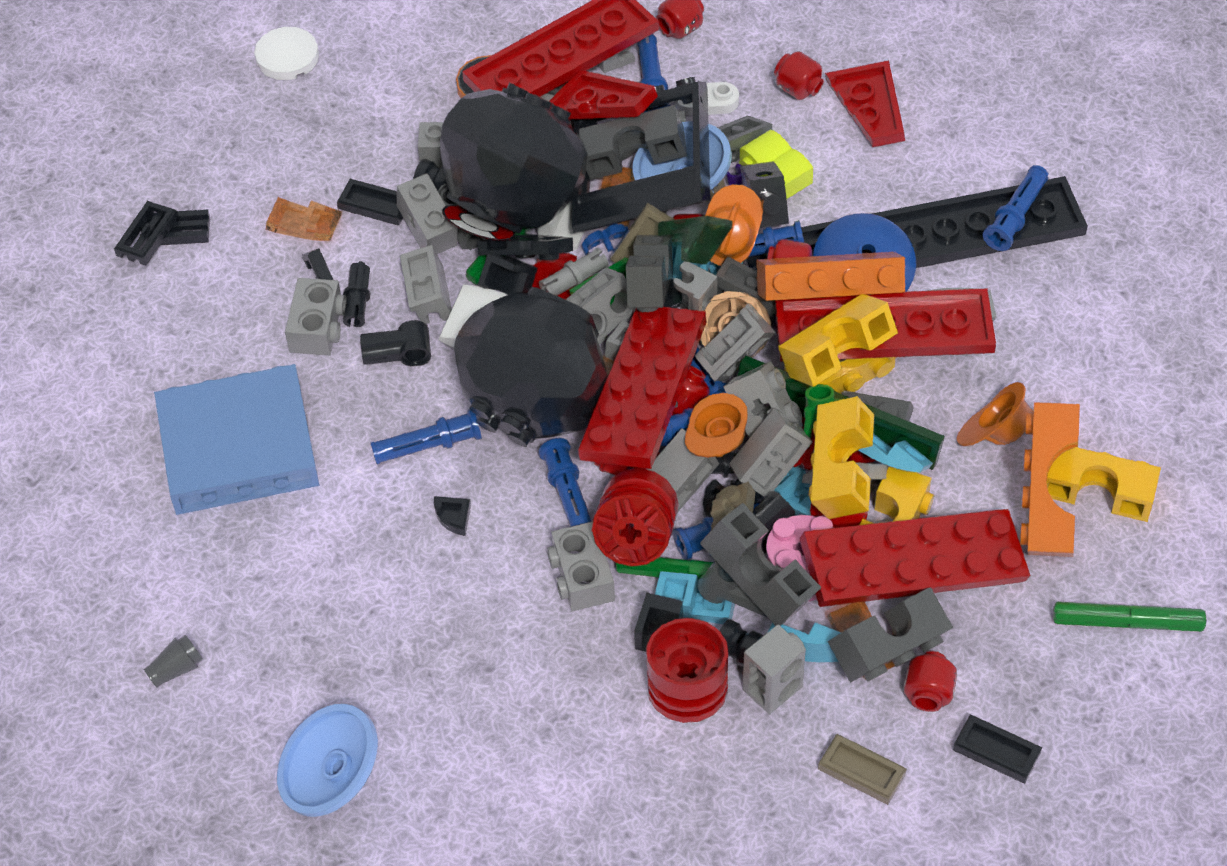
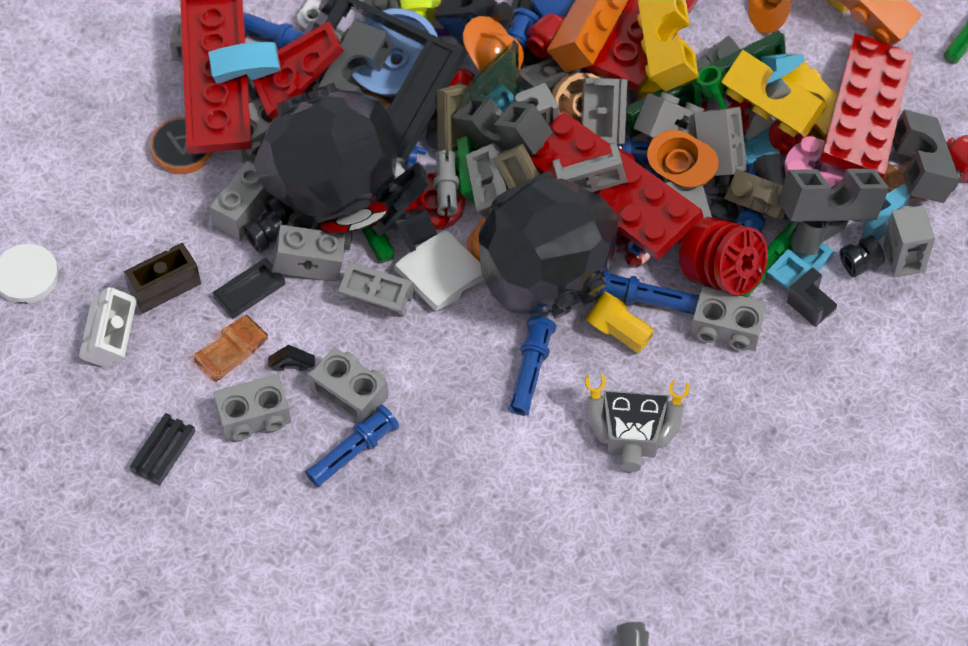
camera: 60 degrees left, 5 degrees up
black tile [114,201,179,266] -> none
medium blue panel [154,364,320,515] -> none
light blue dish [277,704,378,817] -> none
black axle [343,261,371,327] -> none
black piece [360,320,431,367] -> none
black tile [434,496,471,536] -> none
red wheel [646,618,728,723] -> none
none -> white brick [79,287,137,368]
none -> dark brown brick [123,242,201,313]
none -> medium azure slope [209,42,281,84]
none -> light grey brick [213,374,291,441]
none -> blue pin [305,404,399,488]
none -> dark tan tile [493,144,539,189]
none -> light grey hinge [553,142,628,192]
none -> torso [584,373,690,472]
none -> yellow piece [585,291,655,353]

